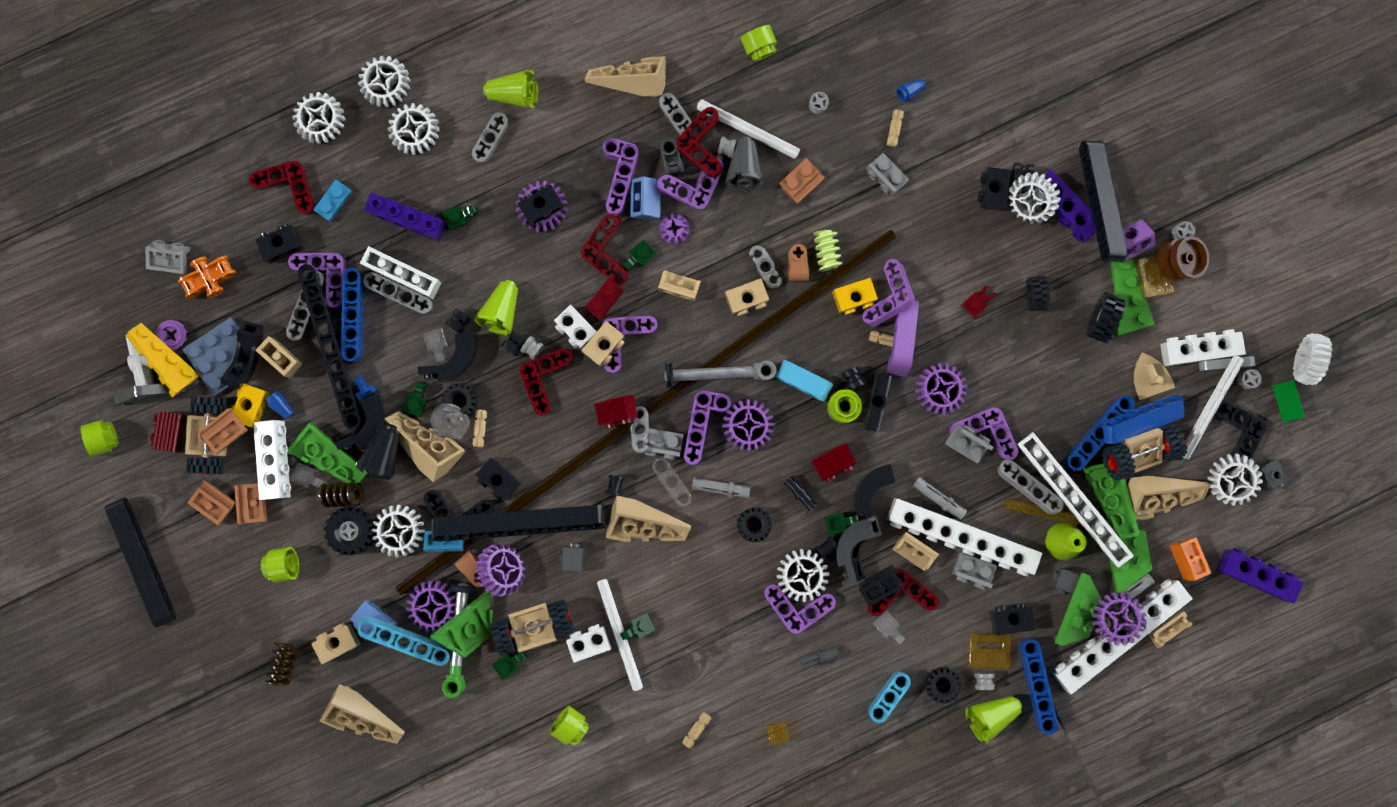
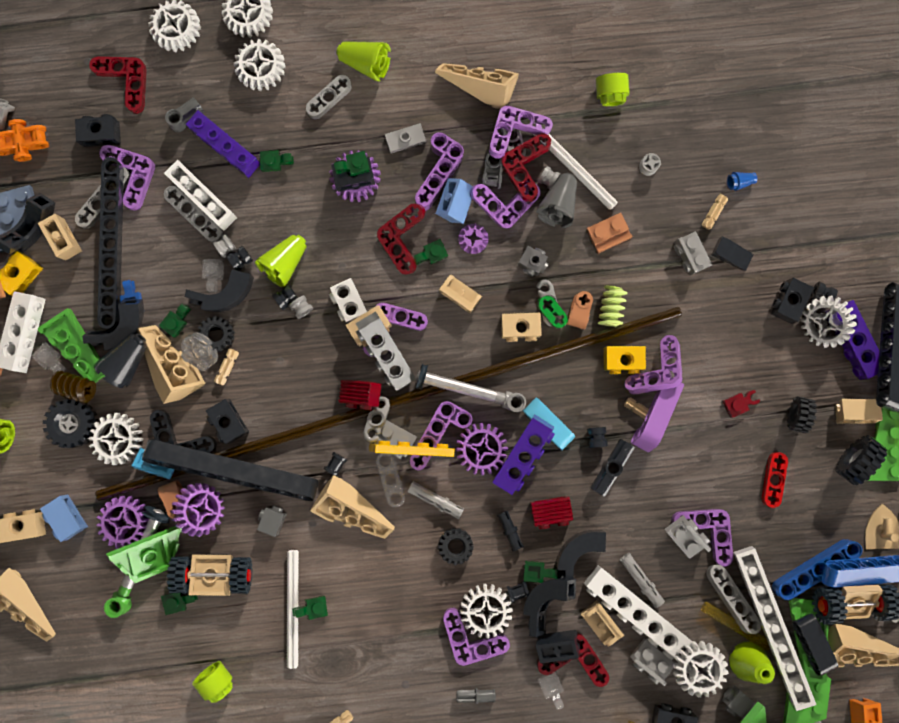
camera: 20 degrees right, 0 degrees up
blue cone [265,391,294,420] -> none
dark azure plate [314,179,353,222] -> none
blue beam [341,268,364,363] -> none
medium azure beam [357,616,450,666] -> none
dark red beam [519,348,573,416] -> none
white brick [566,624,612,663] -> none
dark red brick [585,278,624,321] -> none
lime piece [827,390,862,424] -> none
medium lavender gear [915,363,968,415] -> none
none -> dark grey piece [165,97,204,132]
none -> light grey wheel [213,234,237,258]
none -> dark green plate [334,151,370,176]
none -> brick [355,311,416,391]
none -> yellow wing [369,440,454,457]
none -> light grey plate [385,123,426,154]
none -> medium lavender beam [489,106,553,158]
none -> dark purple brick [492,414,555,495]
none -> flat silver brick [517,246,549,277]
none -> green beam [537,296,568,328]
none -> white gear [673,641,729,698]
none -> black slope [711,236,754,271]
none -> red beam [761,452,788,508]
none -> black beam [792,613,839,676]
none -> tan hinge [835,399,883,424]

